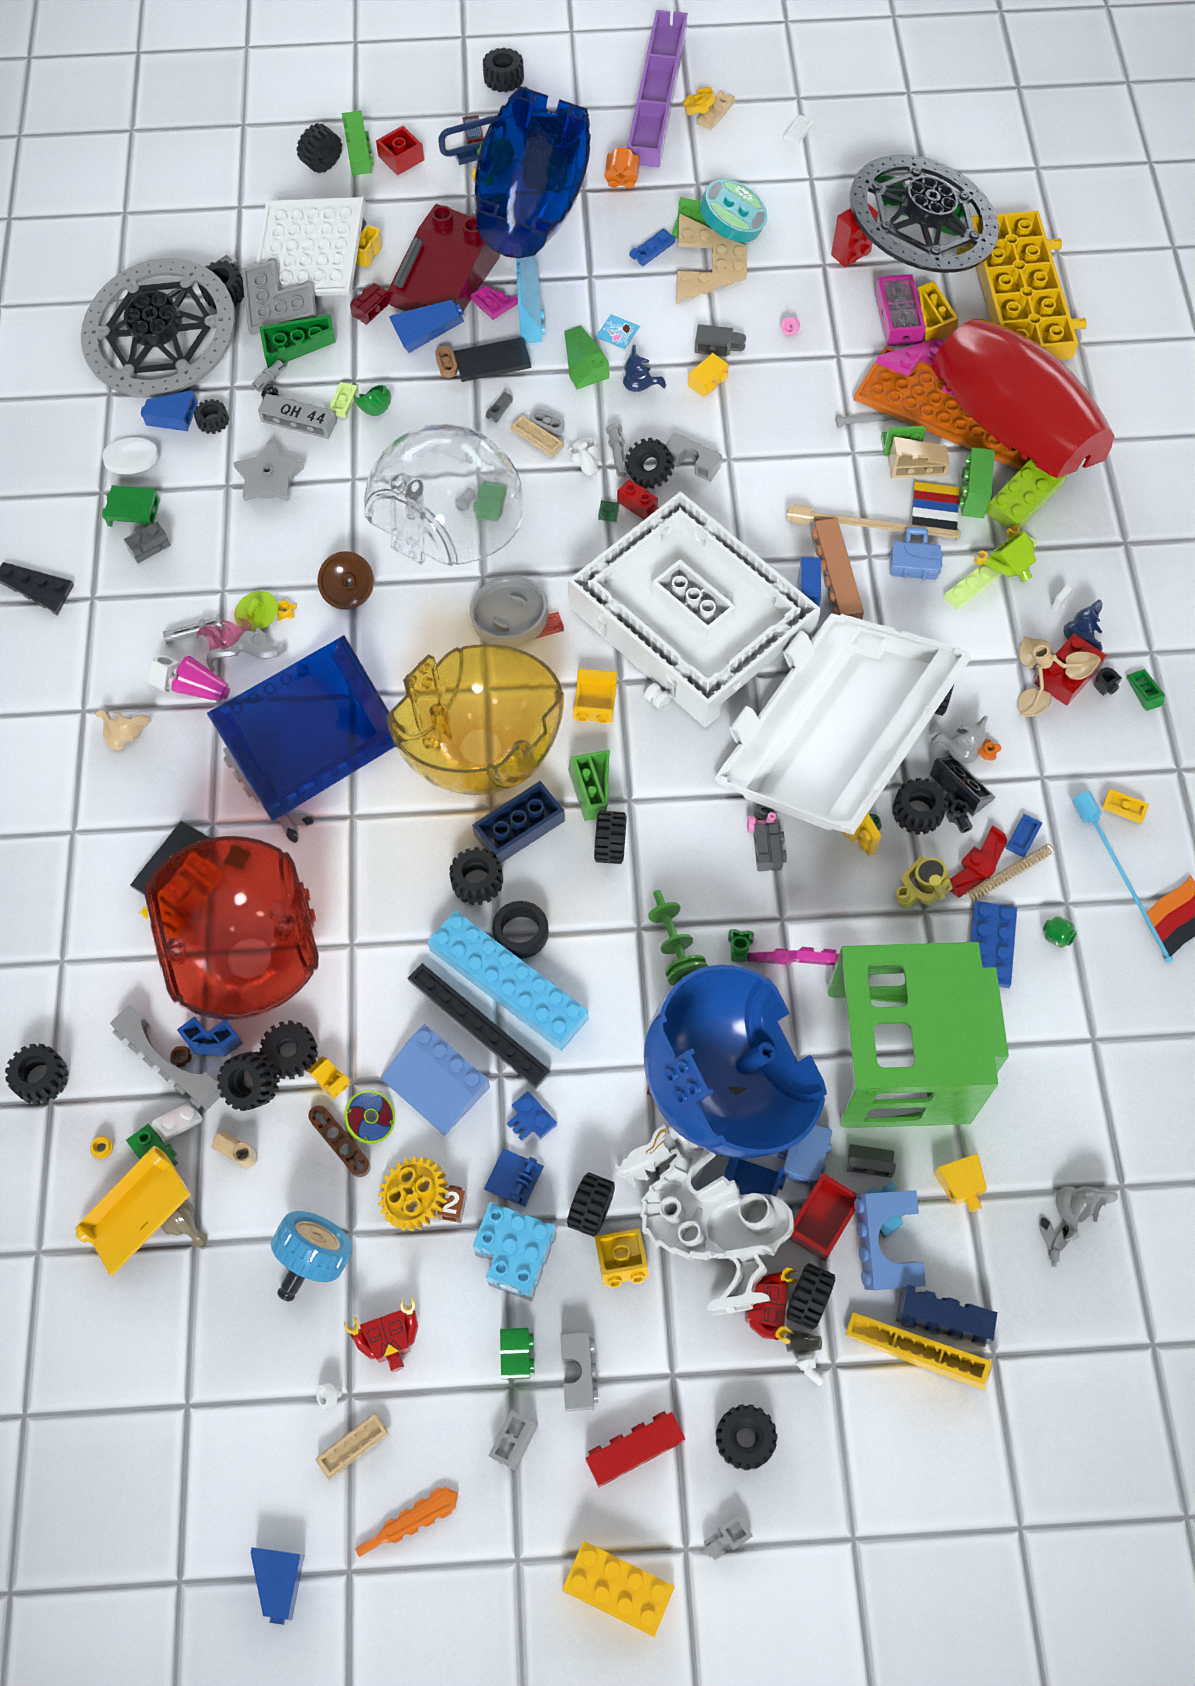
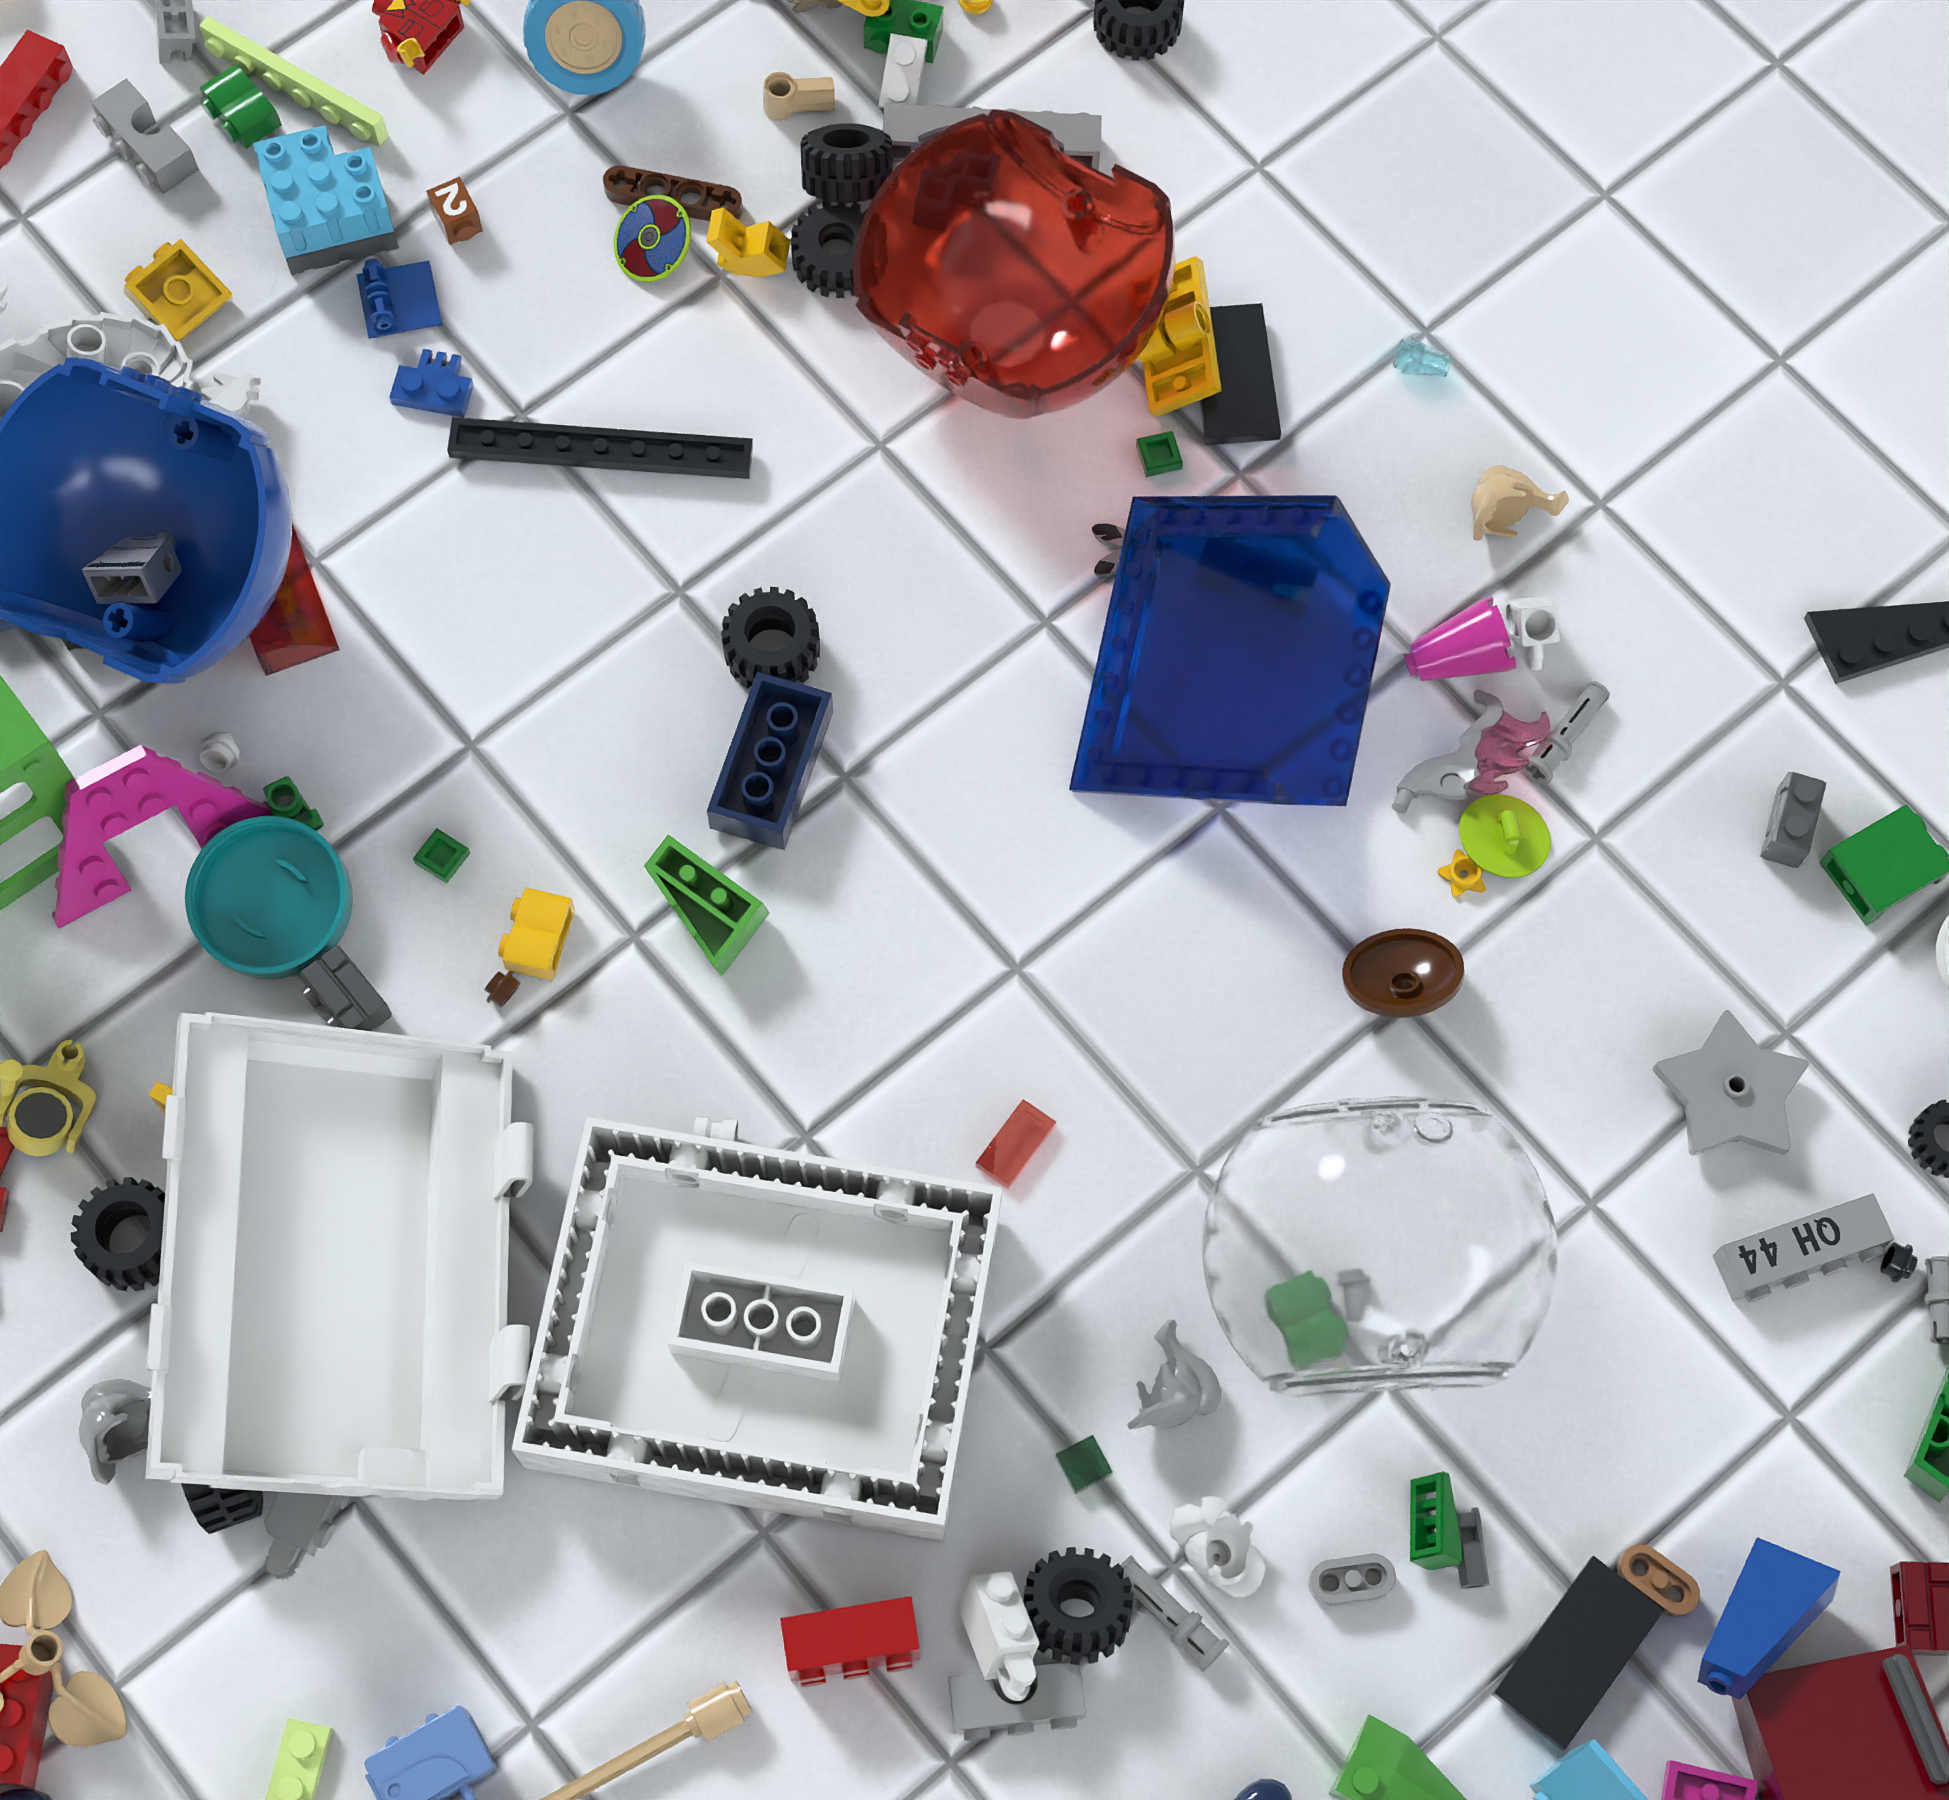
camera: 140 degrees right, 5 degrees up
yellowish green plate [328,382,358,418] -> none
green piece [353,385,392,416] -> none
yellow gear [378,1156,449,1231] -> none
medium blue slope [381,1024,490,1136] -> none
clear yellow windscreen [386,644,564,796] -> none
medium azure brick [427,910,589,1052] -> none
light grey piece [470,576,549,648] -> none
black tyre [492,900,549,959] -> none
tan plate [510,415,564,458] -> none
black tyre [567,1172,615,1237] -> none
yellow panel [573,668,617,724] -> none
black tyre [594,810,627,864] -> none
red brick [617,479,659,520] -> none
bright green piece [648,890,708,986] -> none
bright pink piece [747,812,778,832] -> none
blue brick [798,557,821,607] -> none
nougat brick [811,518,864,620] -> none
black slope [930,756,995,817] -> none
black axle [946,791,973,833] -> none
orange plate [979,739,1002,761] -> none
none -> light grey torso [82,532,181,604]
none -> teal brick [185,816,353,979]
none -> yellowish green plate [199,16,389,147]
none -> green tile [413,828,470,884]
none -> reddish brown plate [484,971,521,1008]
none -> yellow brick [498,887,575,981]
none -> red piece [780,1596,920,1687]
none -> white brick [958,1572,1039,1701]
none -> light grey piece [1127,1319,1222,1430]
none -> clear light blue cone [1393,338,1452,377]
none -> green slope [1410,1471,1462,1570]

